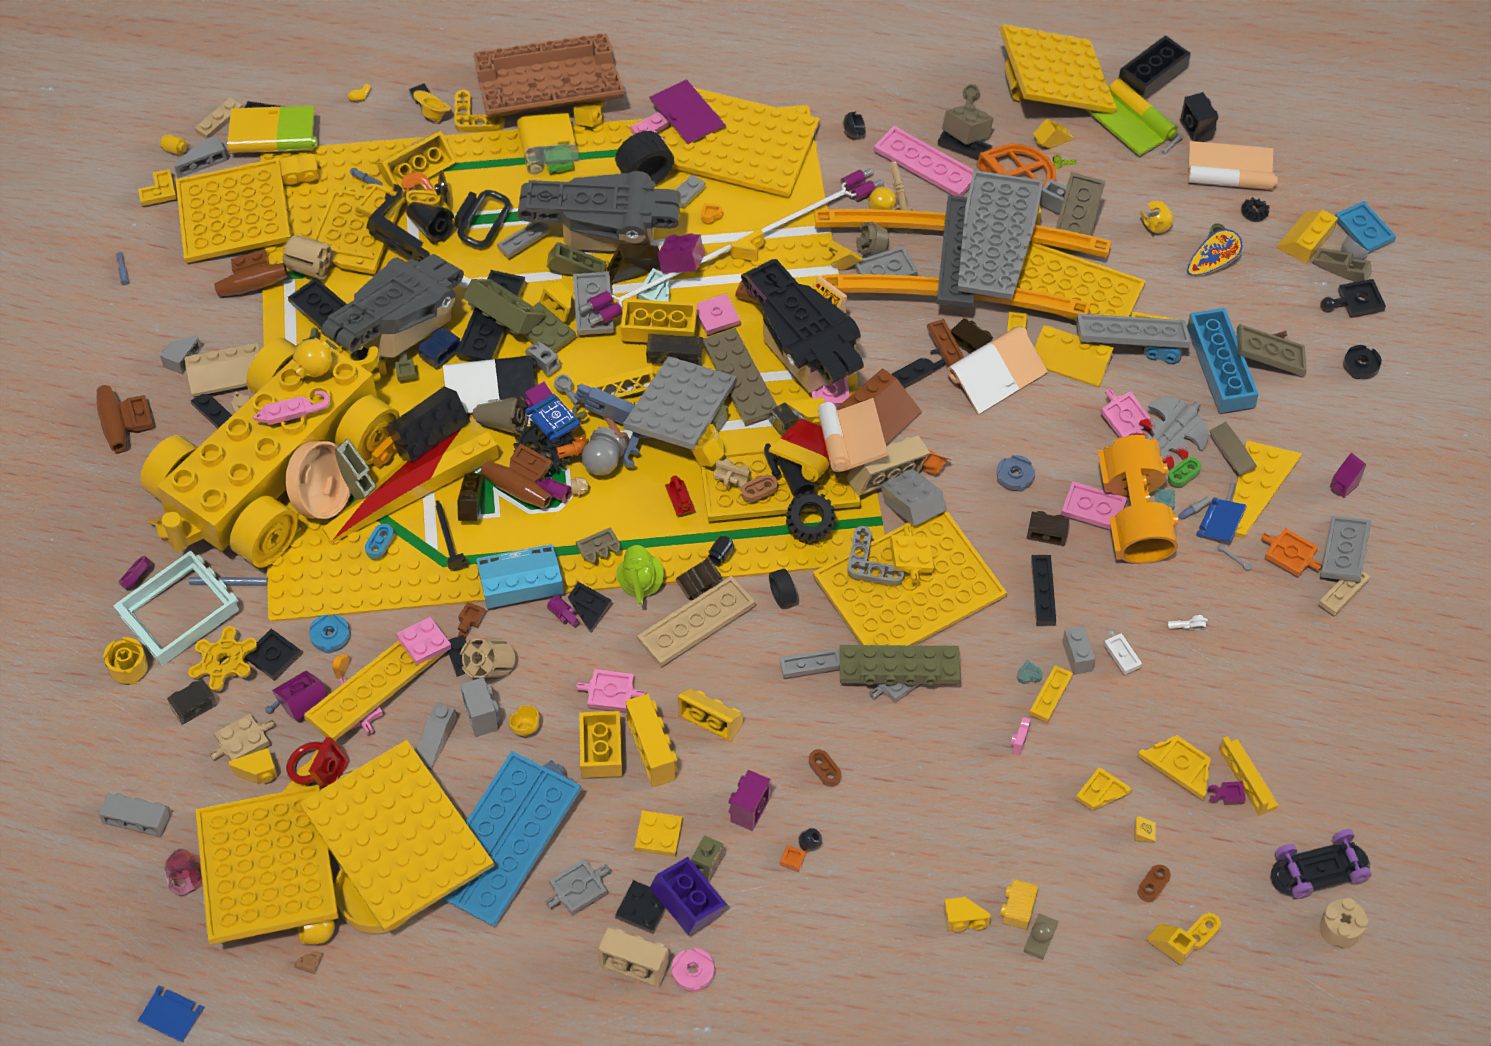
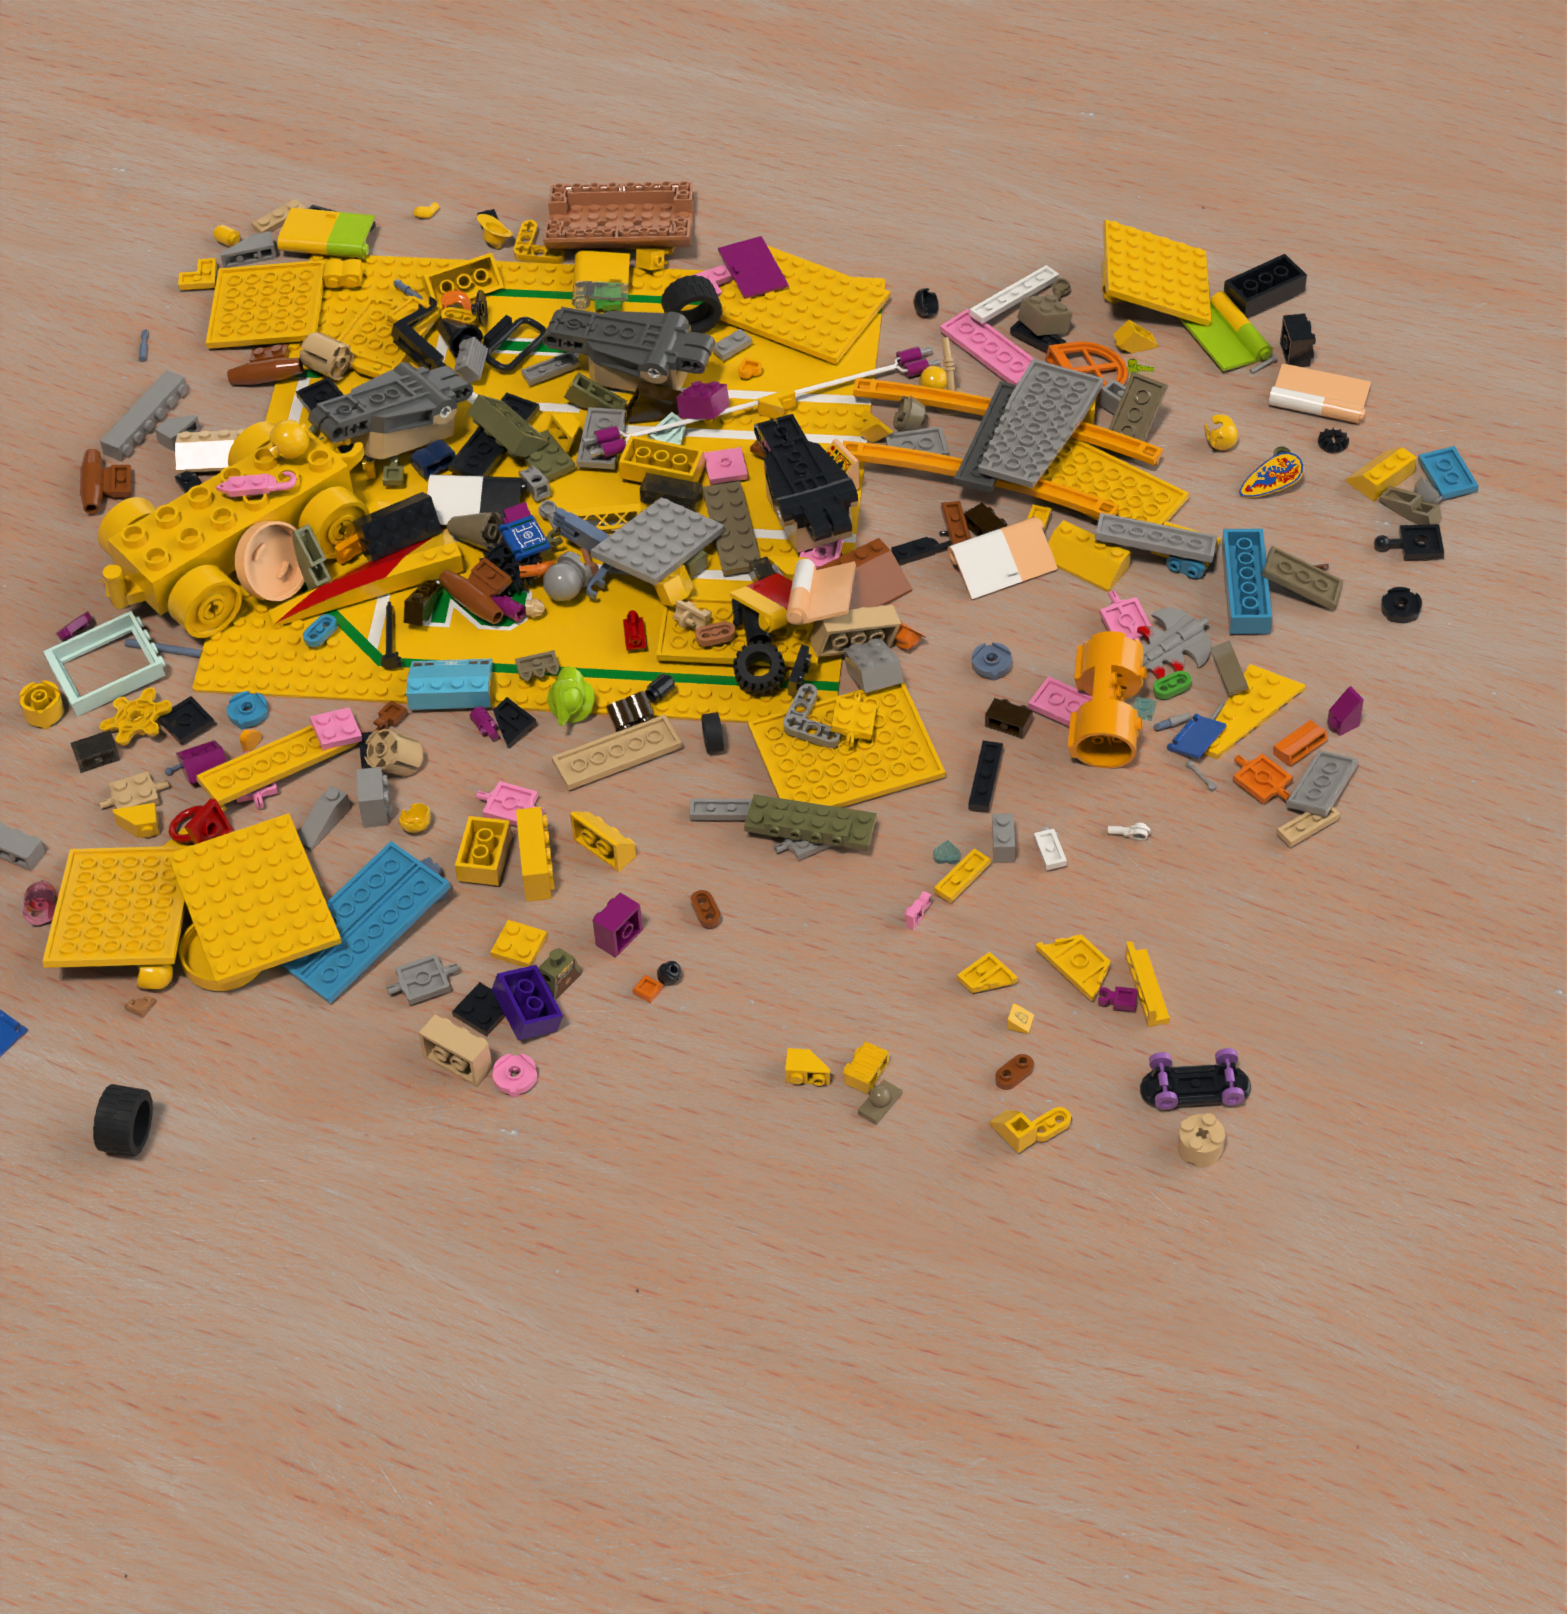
camera: 15 degrees right, 5 degrees down
none -> light grey brick [100,370,188,462]
none -> light grey brick [454,337,488,383]
none -> black plate [788,644,812,697]
none -> white plate [969,265,1059,324]
none -> orange piece [1273,720,1328,766]

